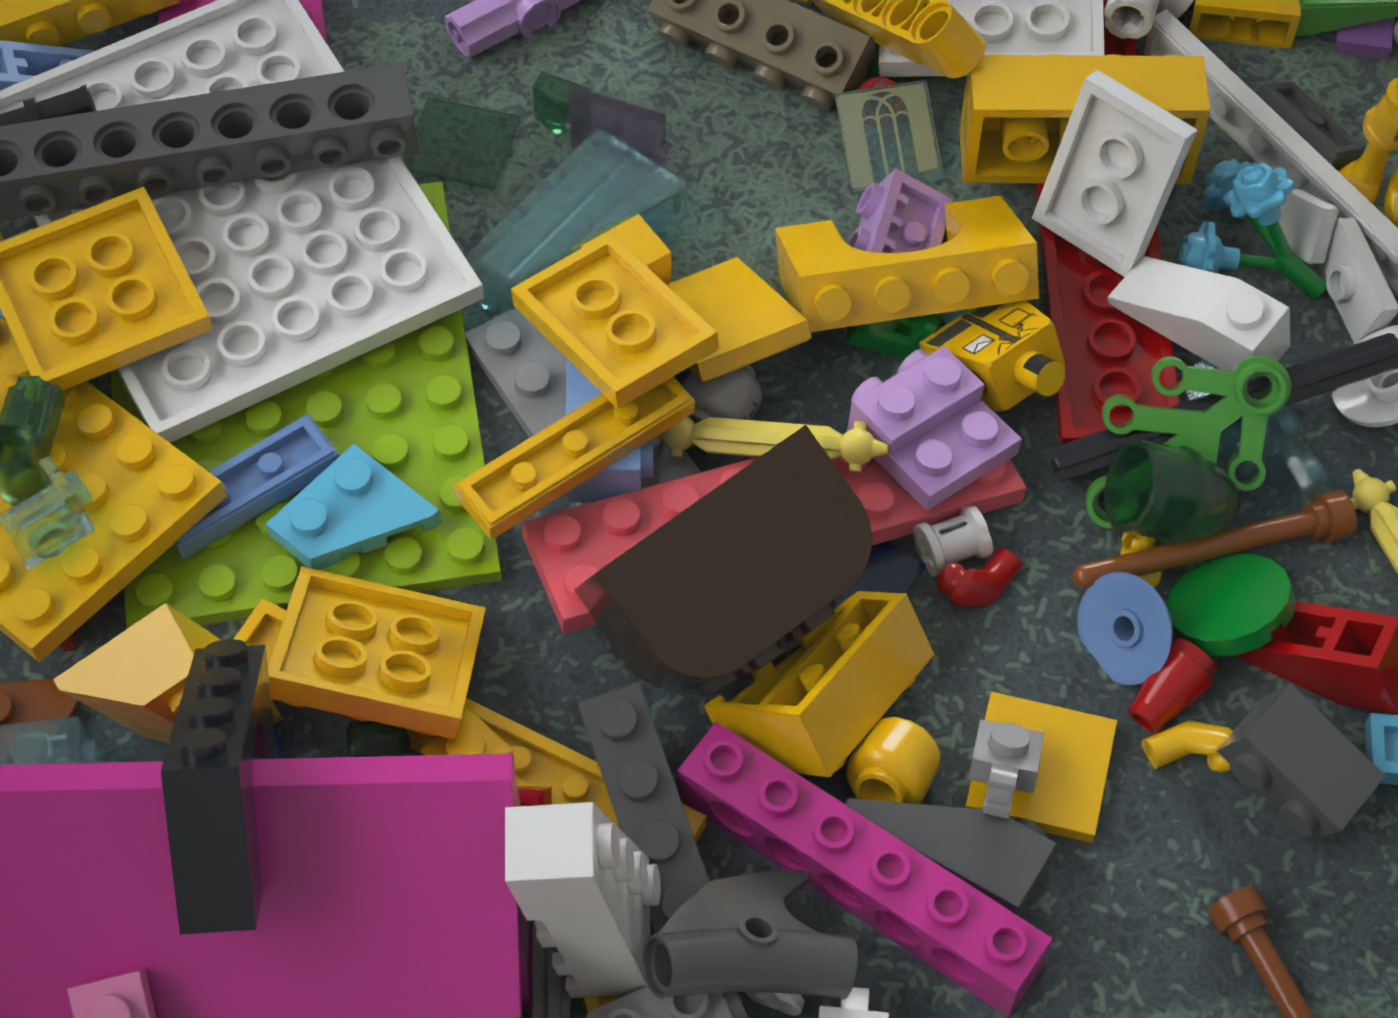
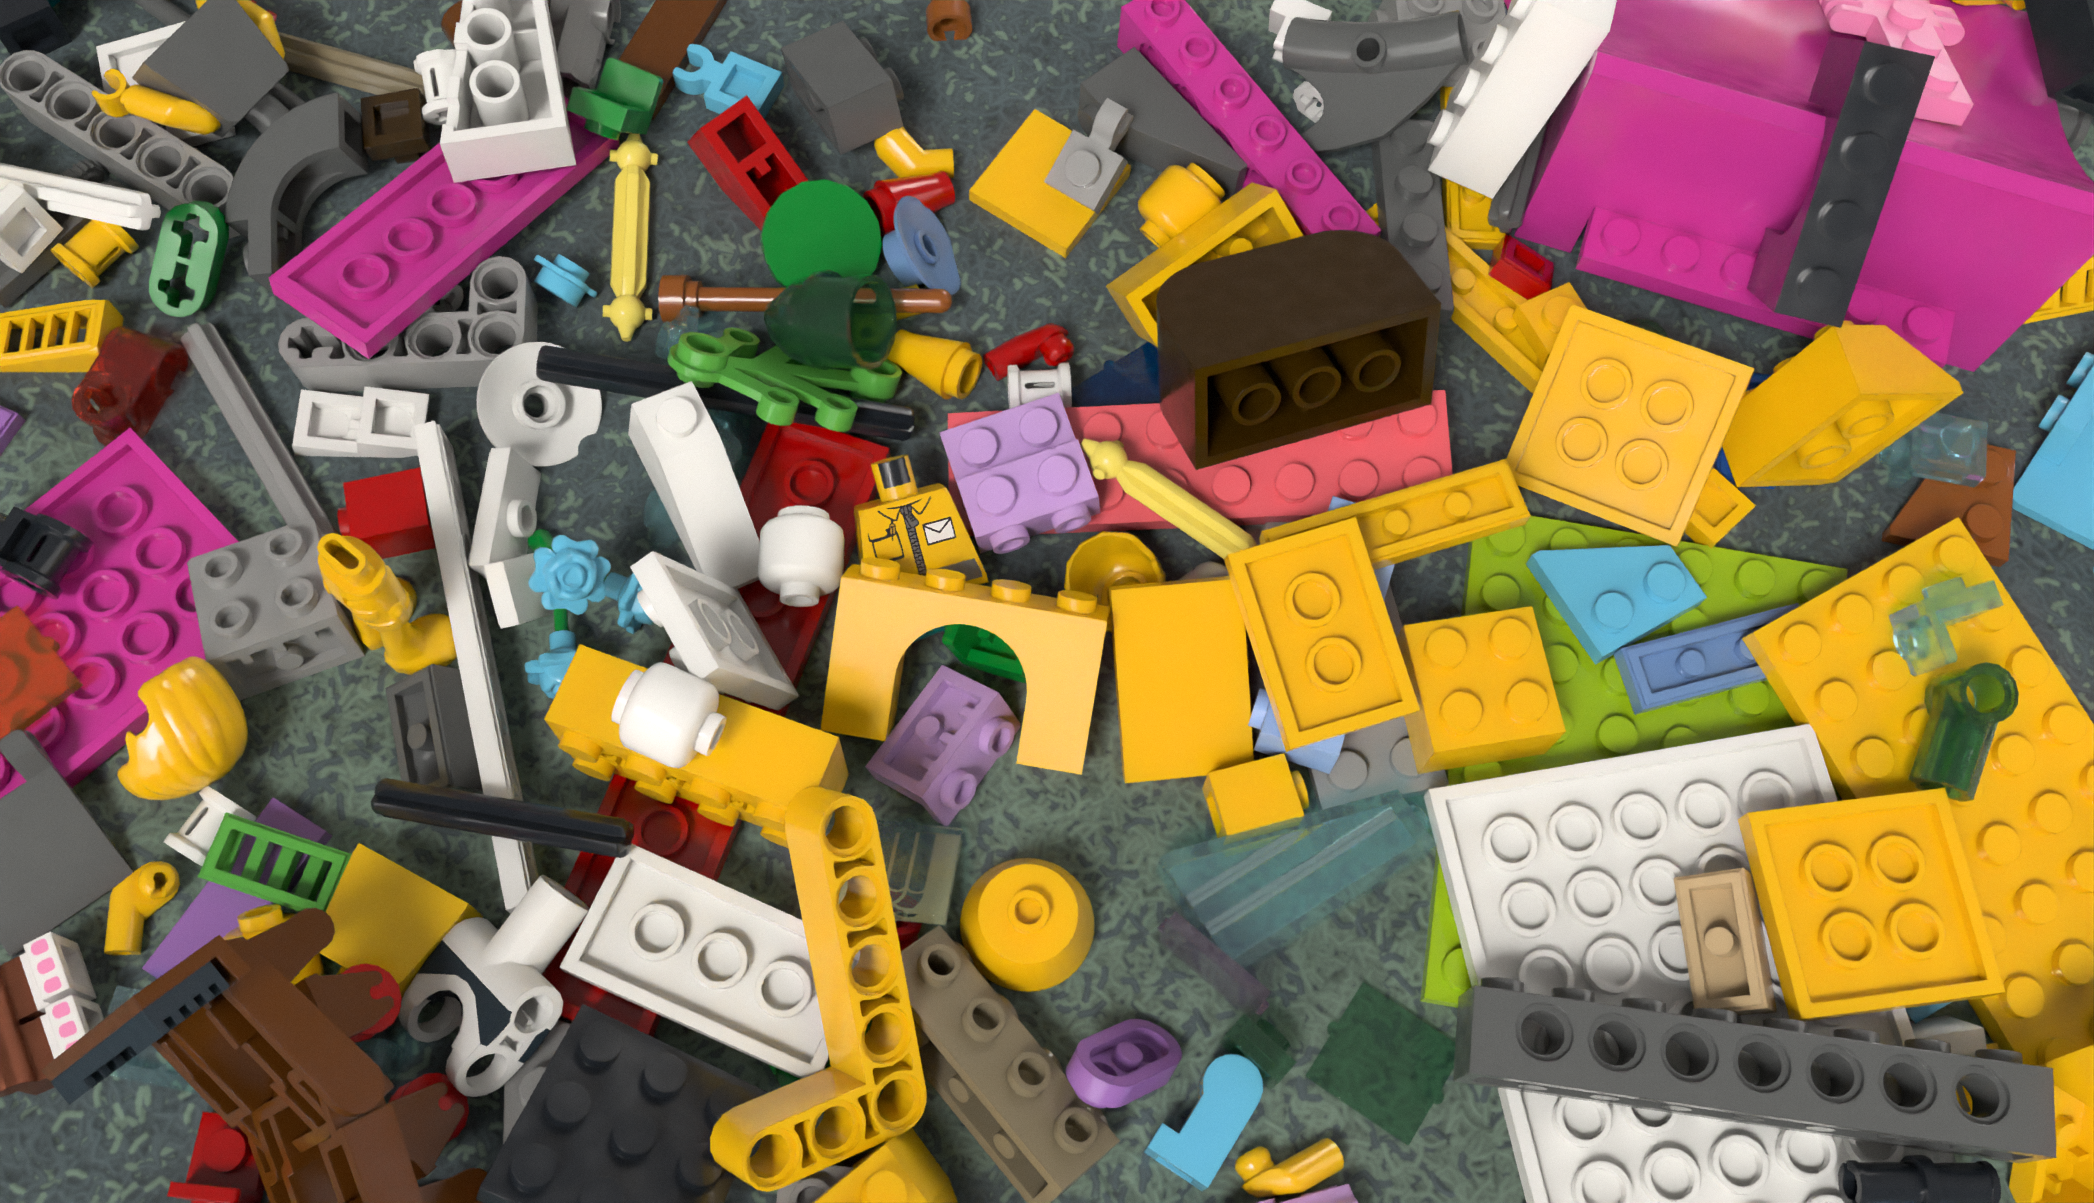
camera: 165 degrees left, 10 degrees up
none -> black axle [371,778,634,858]
none -> white head [611,662,727,768]
none -> white head [758,506,845,607]
none -> yellow cone [887,329,982,400]
none -> yellow cone [960,858,1095,992]
none -> yellow hair [1064,531,1166,633]
none -> medium lavender plate [1066,1019,1182,1108]
none -> medium azure leg [1144,1054,1263,1191]
none -> yellow arm [1235,1138,1344,1198]
none -> yellow brick [1396,606,1566,774]
none -> tan slope [1674,868,1777,1015]

